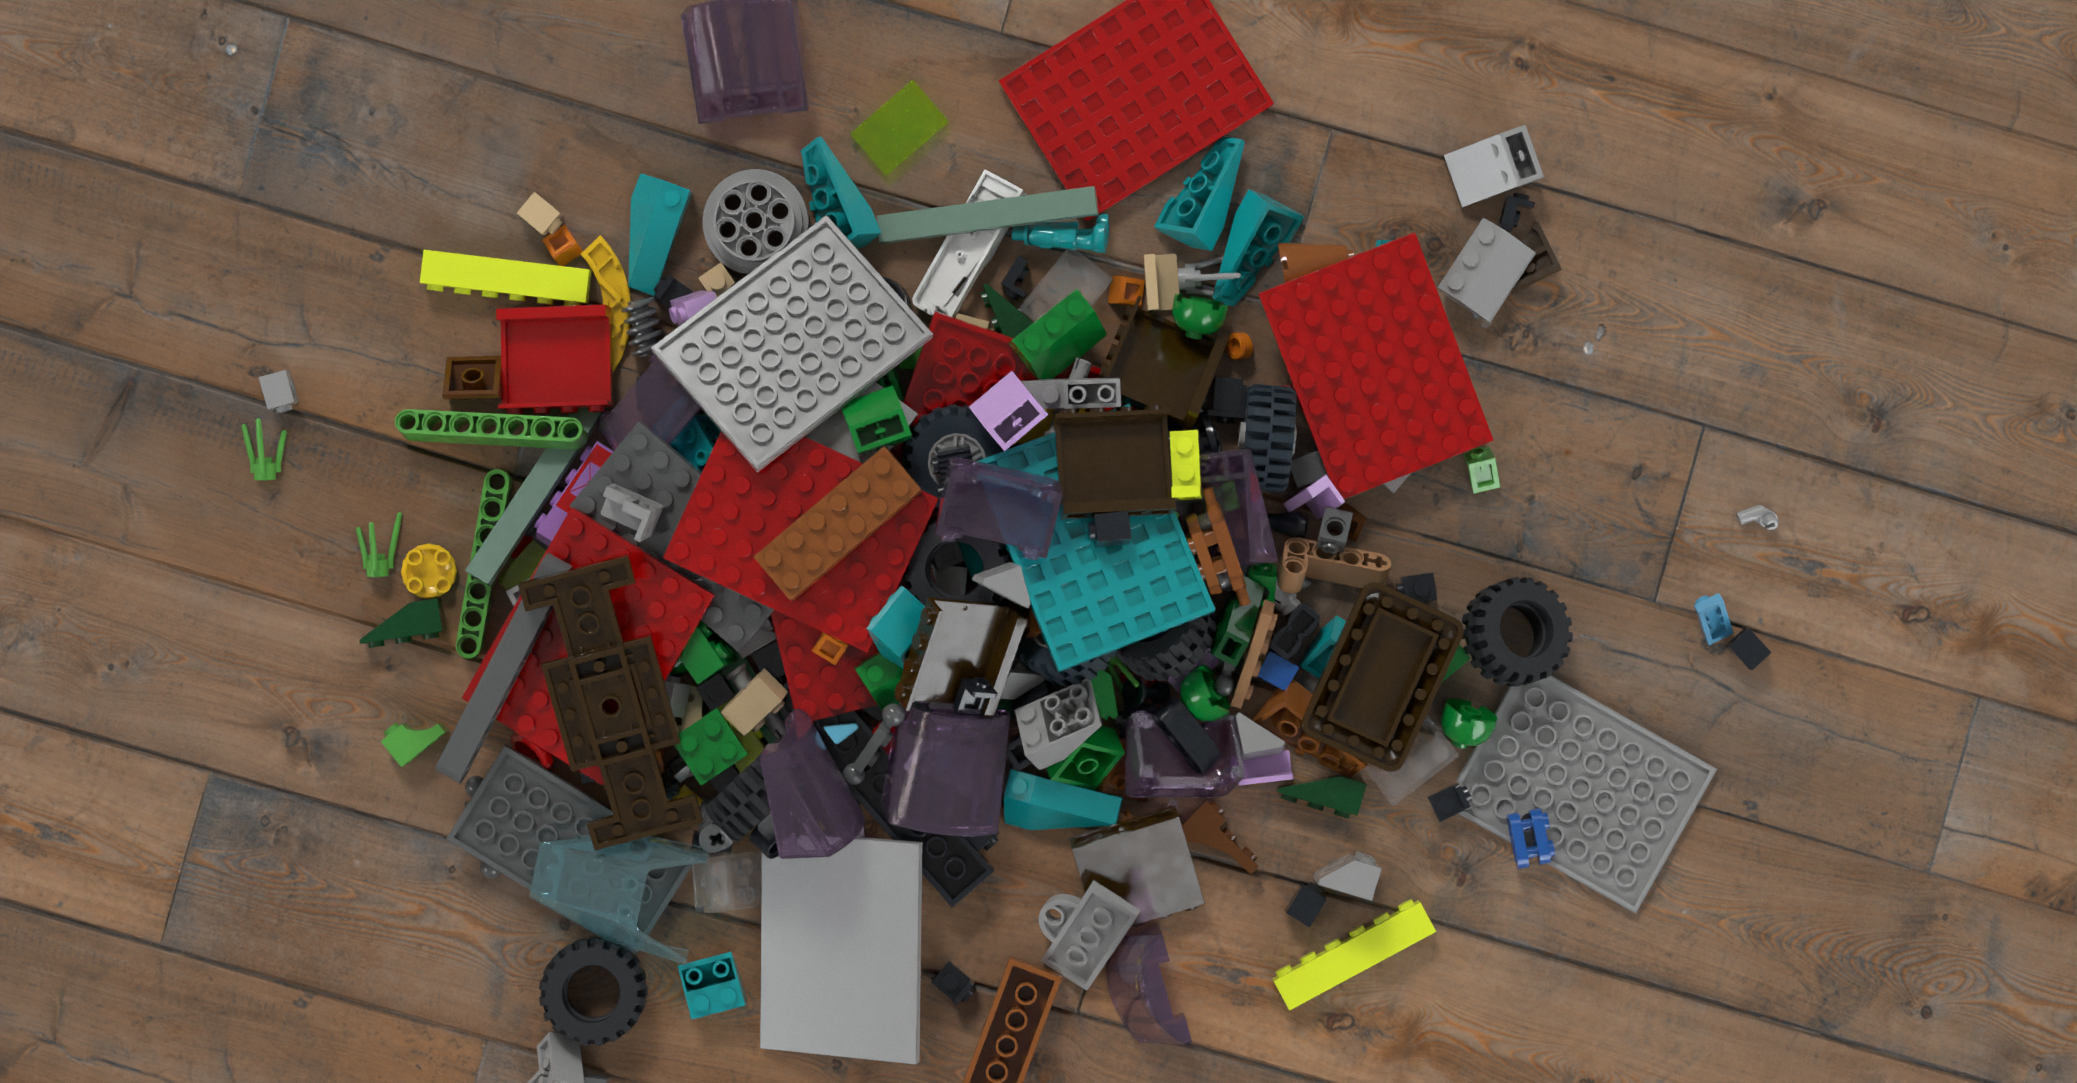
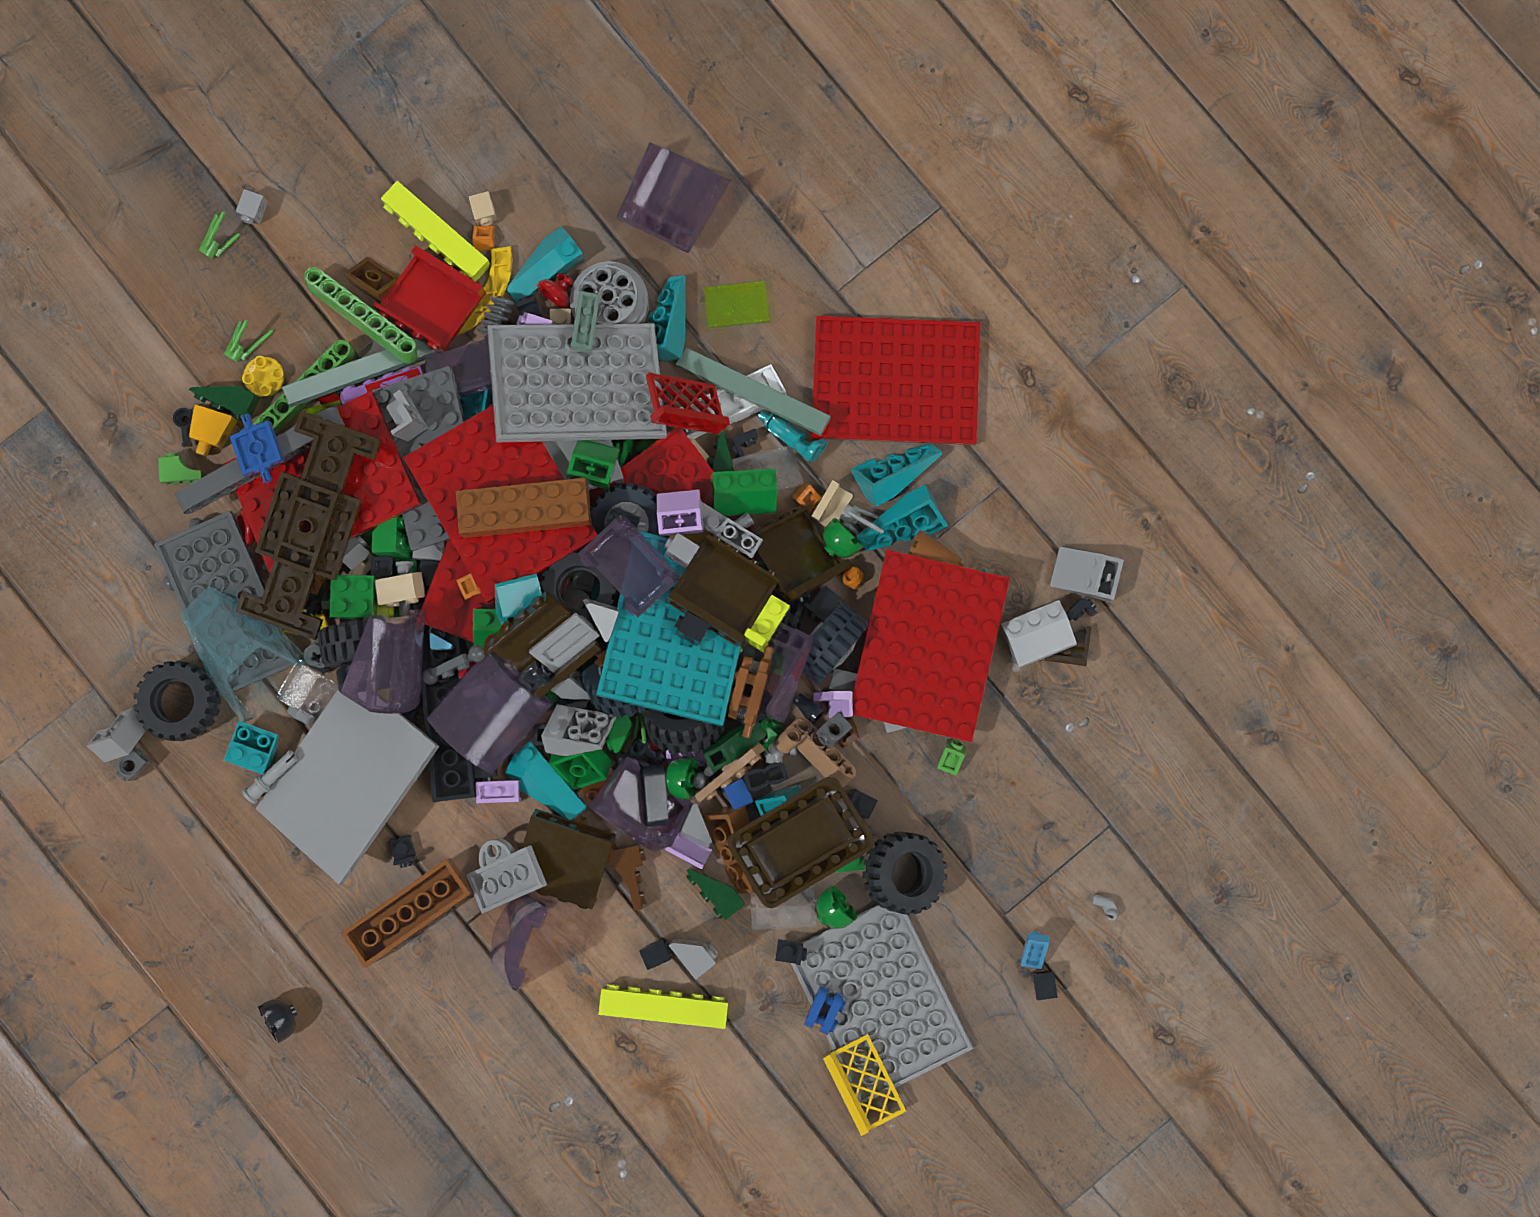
camera: 30 degrees right, 5 degrees down
none -> black bar [173,408,193,447]
none -> light orange torso [189,404,237,457]
none -> blue plate [230,414,284,483]
none -> light grey pin [242,750,298,804]
none -> light grey tile [287,705,315,726]
none -> lavender panel [476,781,522,803]
none -> light grey piece [529,613,600,673]
none -> red hair [537,273,574,309]
none -> sand green plate [570,291,600,353]
none -> red fence [646,372,730,434]
none -> light grey brick [664,533,700,569]
none -> yellow fence [822,1033,907,1136]

